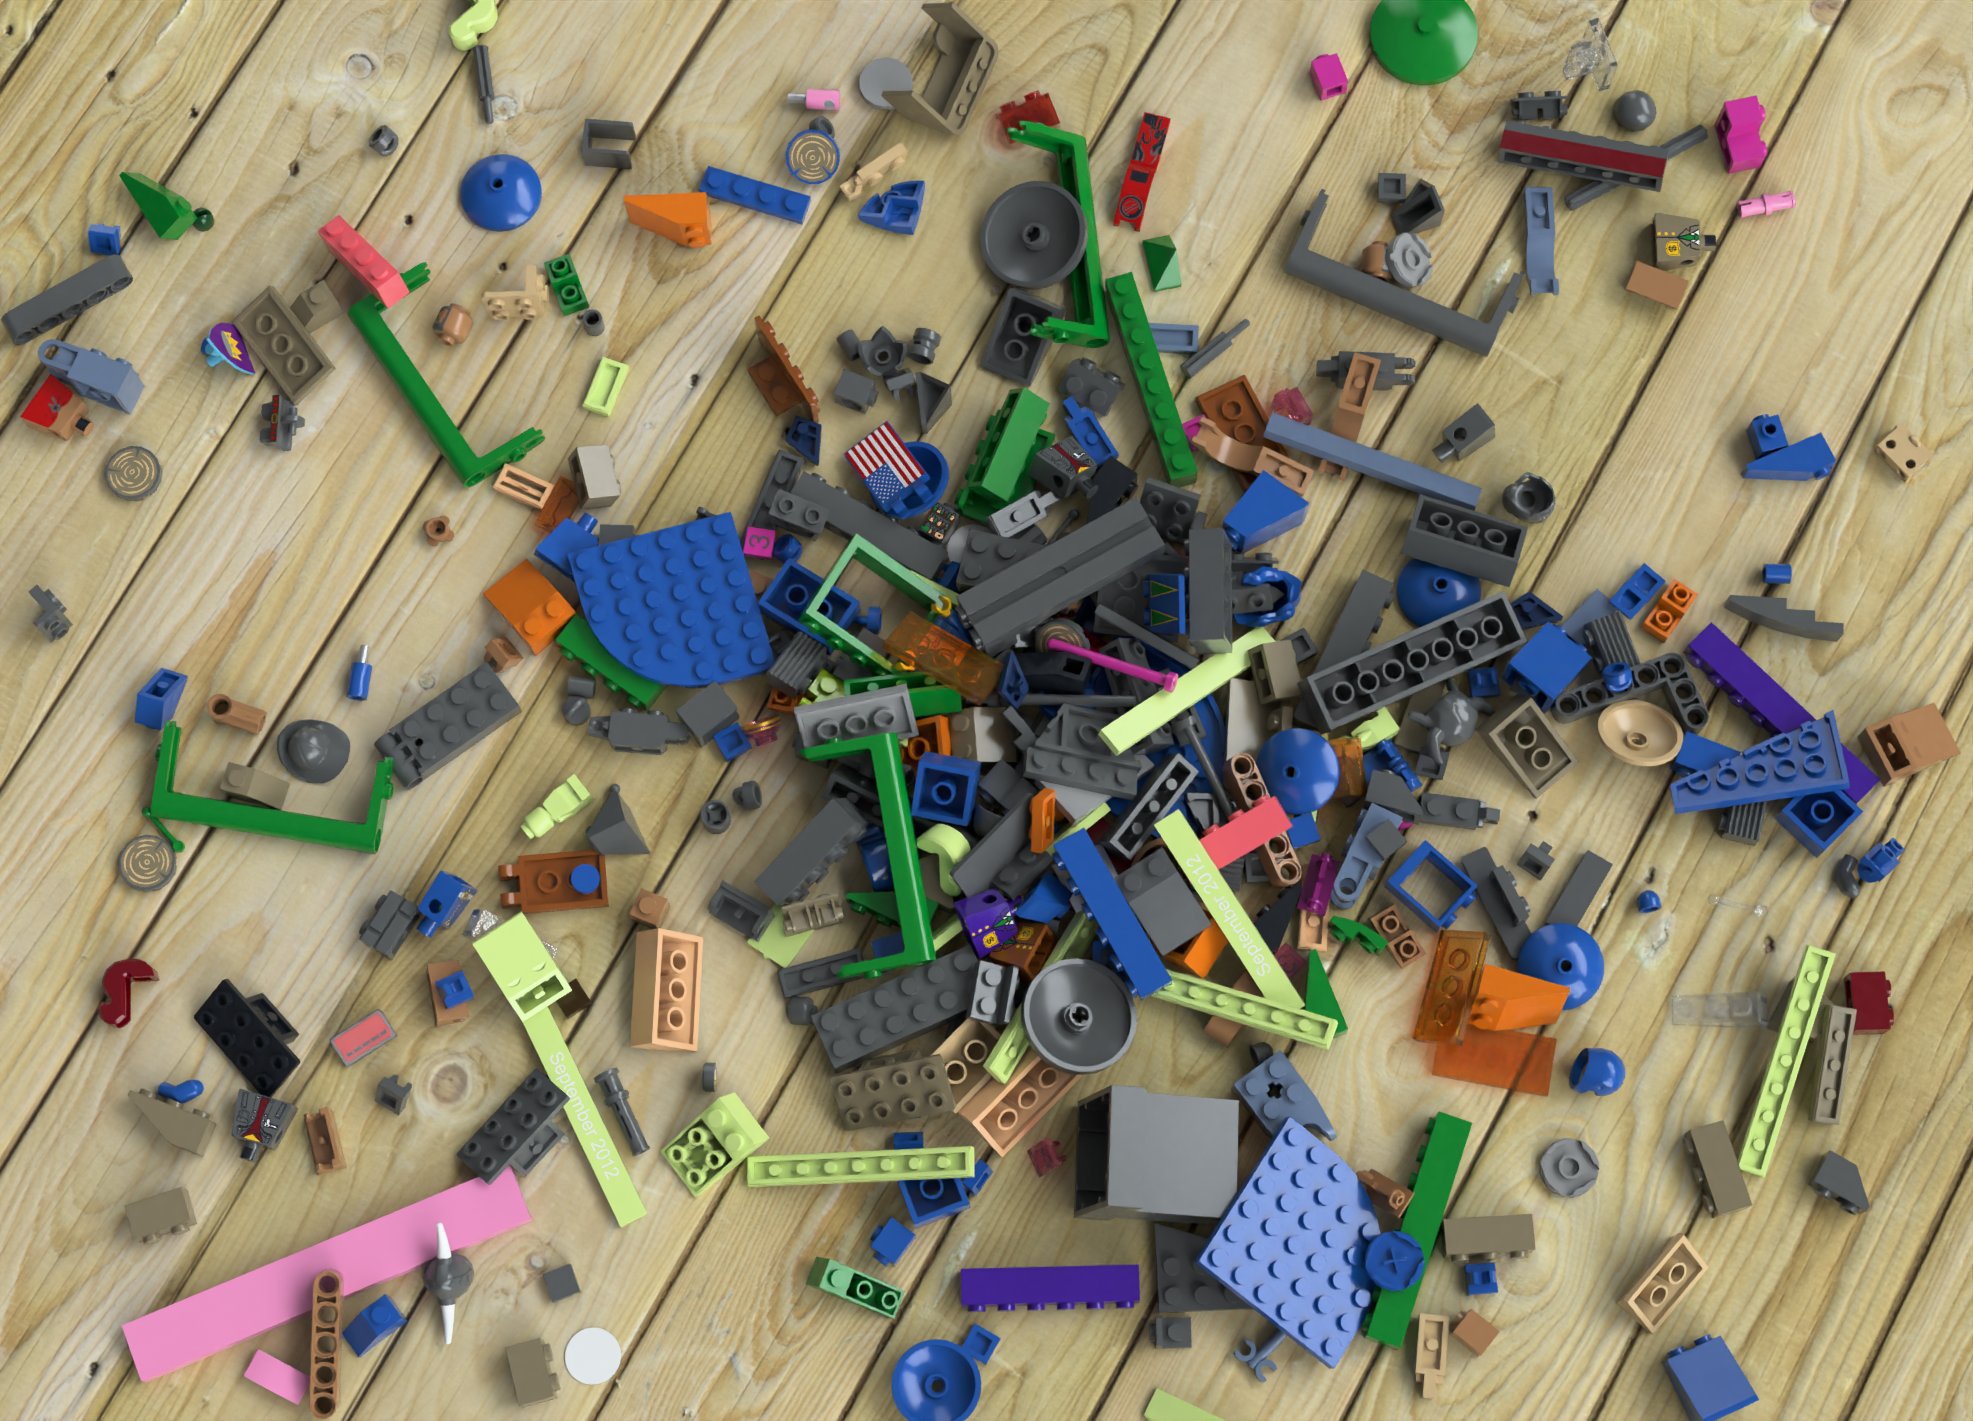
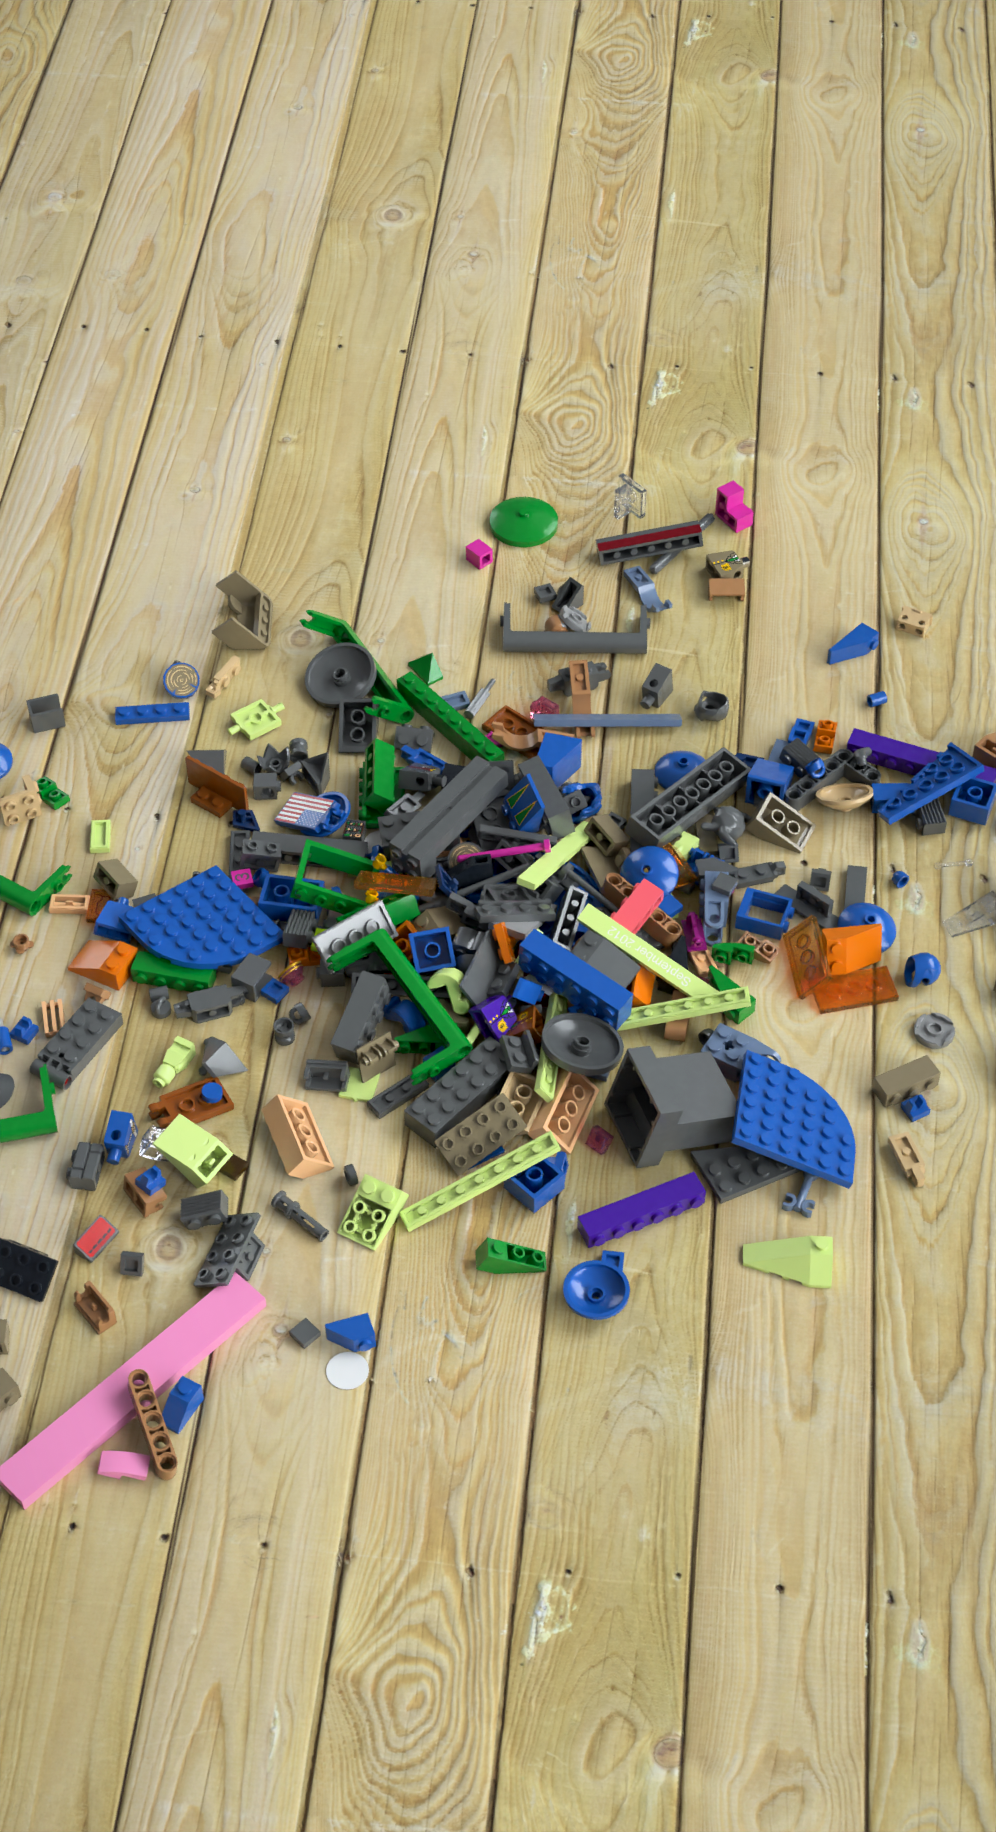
camera: 25 degrees left, 25 degrees down
dark grey torso [232,1089,298,1163] -> none
dark grey helmet [423,1222,474,1344] -> none
dark tan brick [505,1338,561,1408] -> none
yellowish green tile [523,1006,647,1228] -> none
dark grey hinge [583,309,605,336] -> none
orange slope [624,192,712,248] -> none
medium nougat brick [629,888,671,929] -> none
dark grey piece [787,997,818,1026] -> none
bright pink piece [788,89,840,110] -> none
blue brick [858,181,925,235] -> none
light grey tile [859,57,913,110] -> none
blue brick [870,1217,916,1267] -> none
clear red bracket [995,90,1060,144] -> none
piece [1113,112,1171,232] -> none
dark grey bracket [1149,1316,1192,1349] -> none
medium nougat hinge [1356,1168,1415,1218] -> none
green brick [1361,1111,1472,1350] -> none
blue tile [1364,1231,1425,1291] -> none
dark grey brick [1401,494,1528,587] -> none
medium nougat brick [1450,1309,1500,1357] -> none
blue tile [1467,667,1501,699] -> none
dark grey hinge [1510,91,1569,120] -> none
dark grey hair [1612,90,1657,132] -> none
dark grey slope [1724,595,1844,642] -> none
bright pink pin [1737,190,1796,218] -> none
blue brick [1746,414,1789,460] -> none
none -> blue tile [10,1016,39,1045]
none -> light nougat tile [41,998,65,1037]
none -> dark grey brick [180,1189,228,1230]
none -> dark grey slope [187,750,227,774]
none -> yellowish green plate [227,699,285,741]
none -> blue slope [325,1313,376,1352]
none -> dark grey arm [854,747,872,766]

